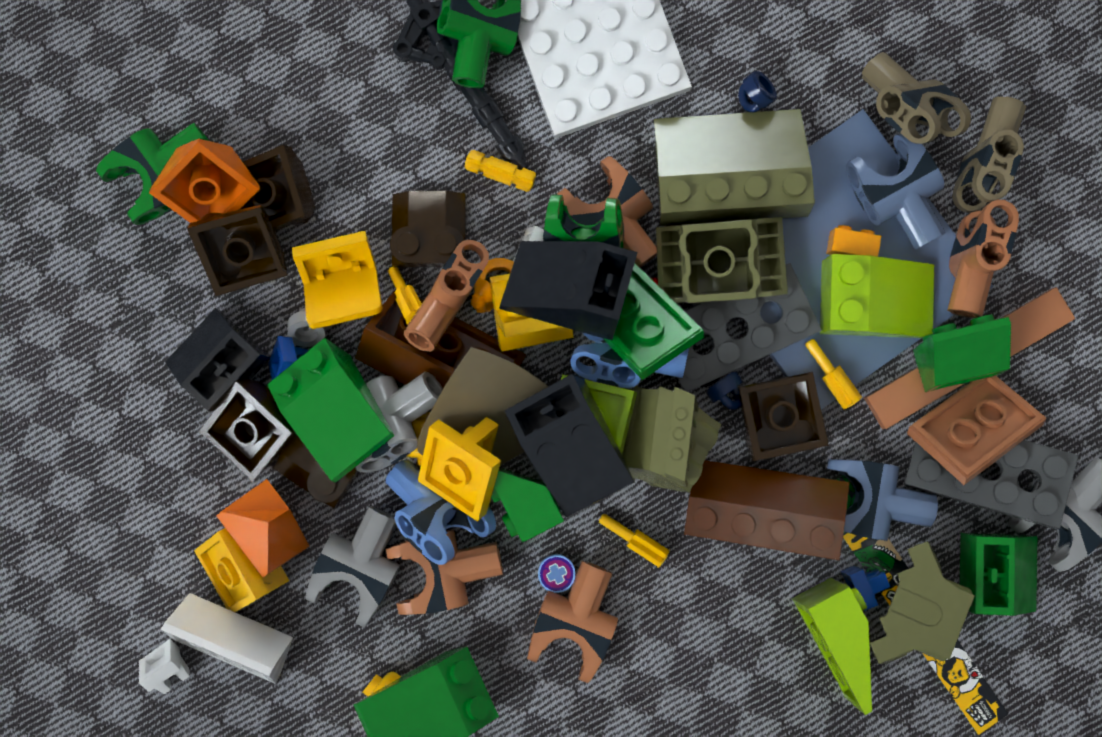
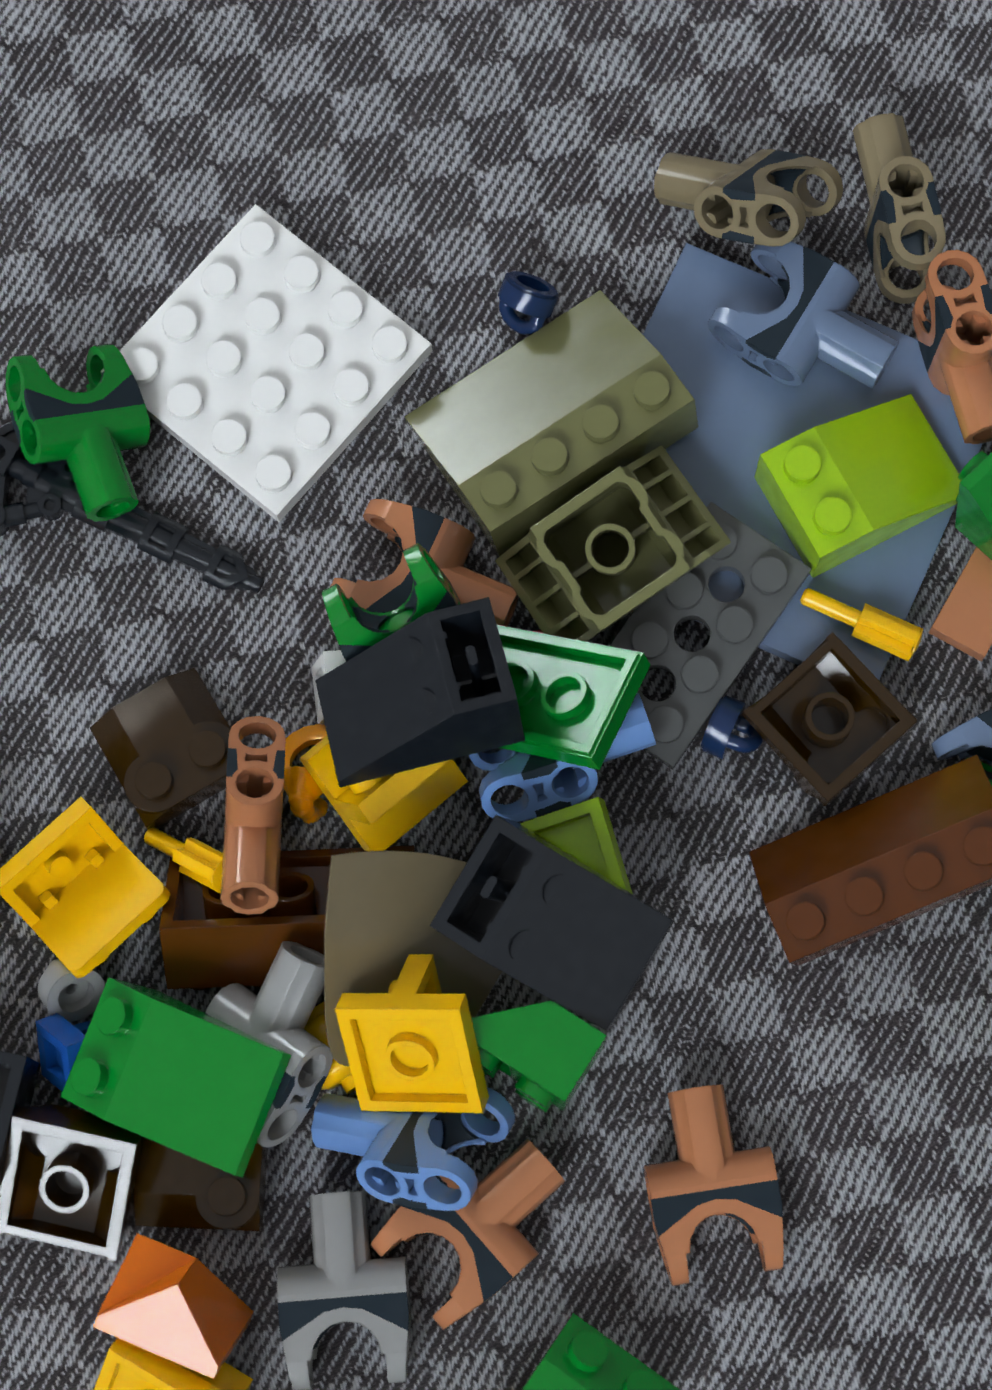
camera: 25 degrees left, 10 degrees down
yellow axle [465,150,536,192] -> none
tile [538,554,575,593] -> none
yellow axle [599,514,670,568] -> none
olive slope [622,386,721,493] -> none
light orange piece [826,225,882,256] -> none

